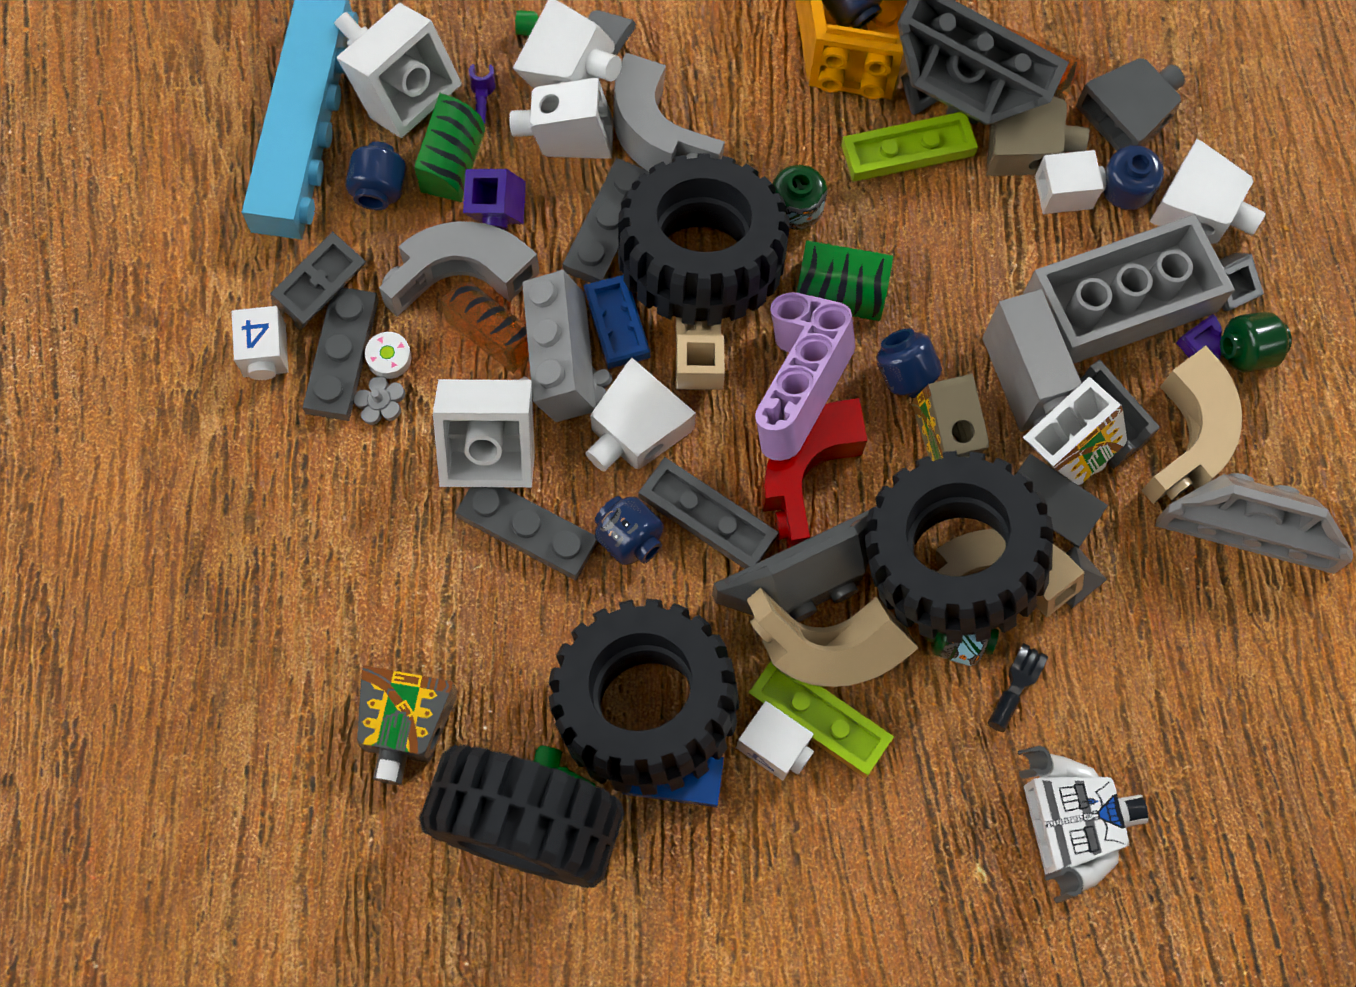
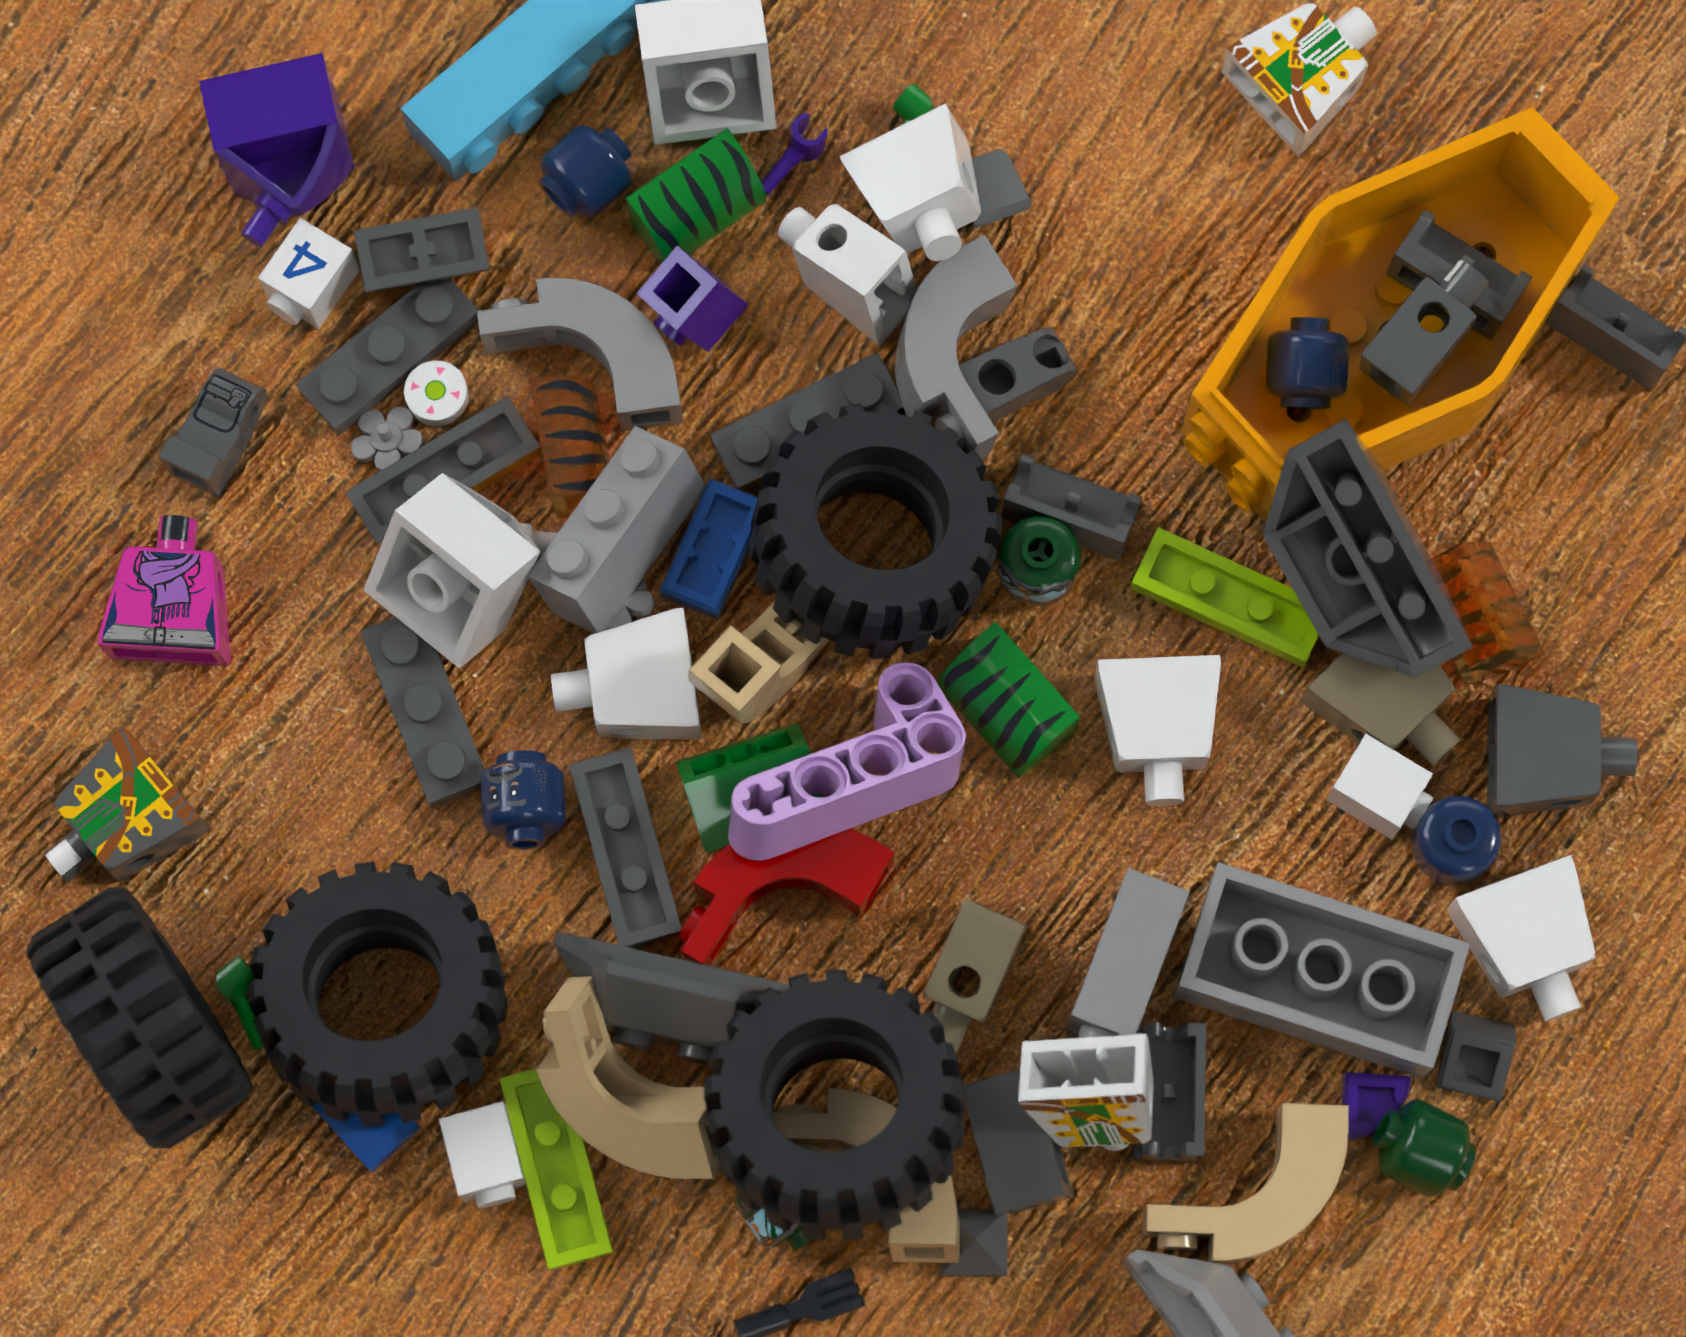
camera: 45 degrees right, 5 degrees up
dark blue head [876,329,942,398] -> none
none -> torso [98,515,230,666]
none -> dark grey leg [158,367,267,498]
none -> dark purple piece [199,53,354,247]
none -> dark grey plate [345,396,542,549]
none -> green brick [676,723,823,853]
none -> dark grey leg [959,327,1078,426]
none -> dark grey hinge [1002,453,1142,561]
none -> white torso [1095,655,1221,806]

